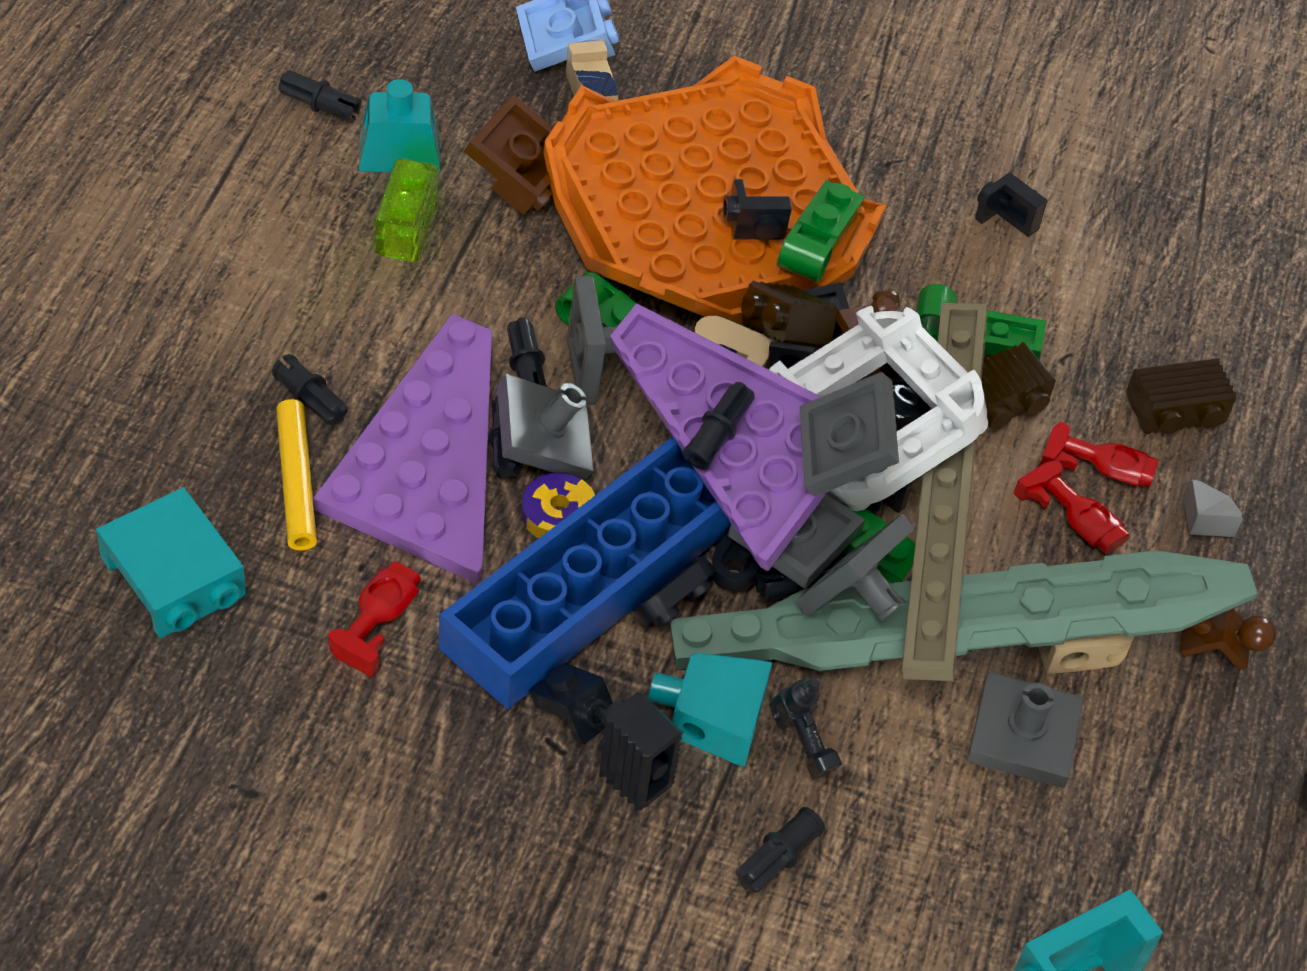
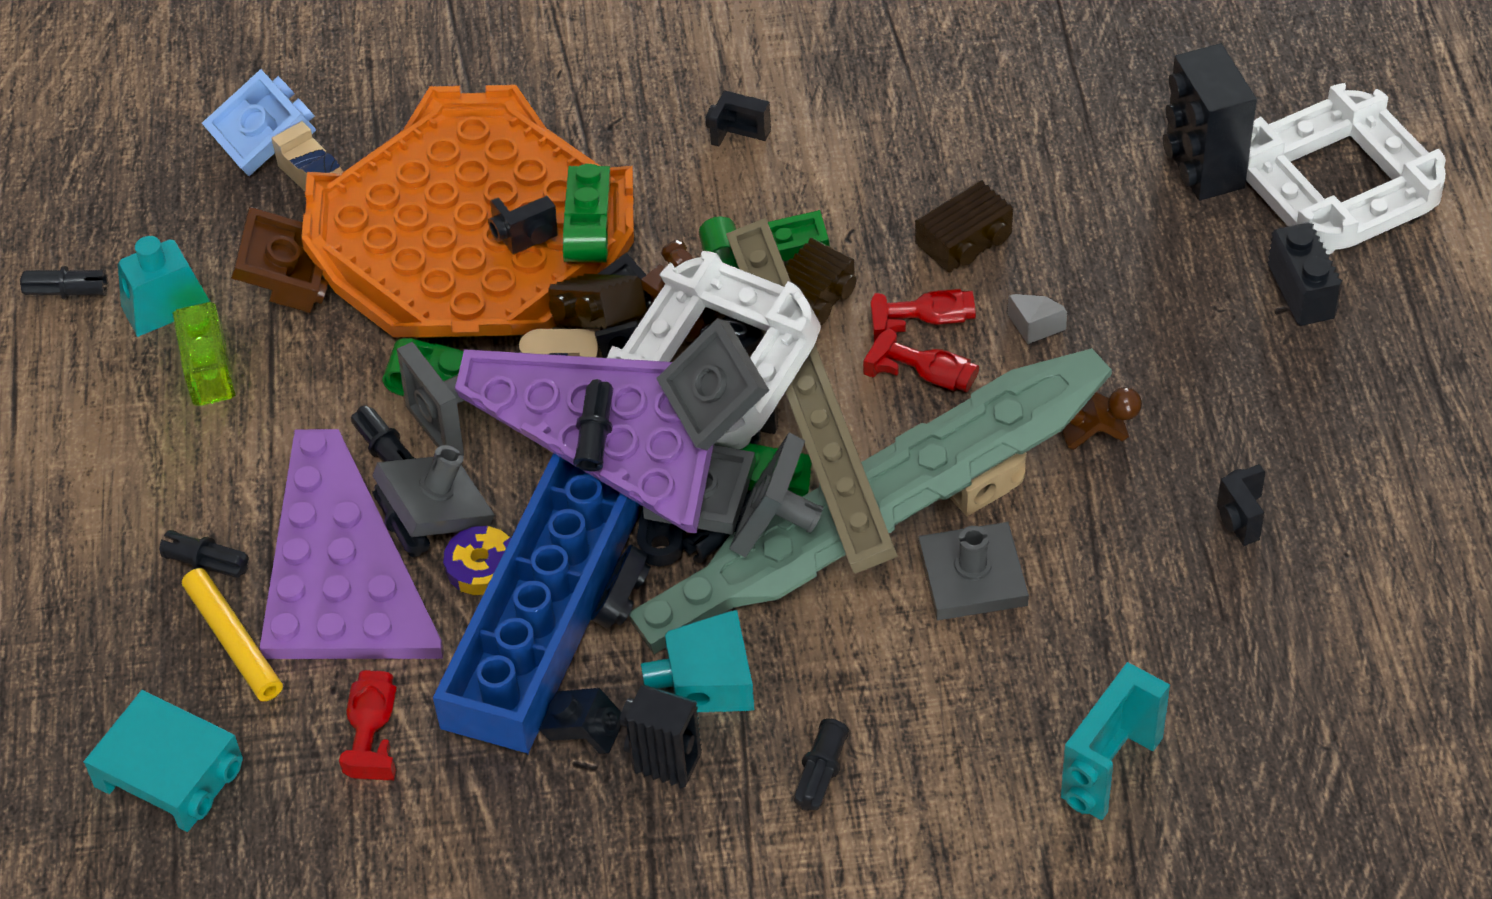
camera: 15 degrees left, 0 degrees up
black piece [769,679,842,780] -> none

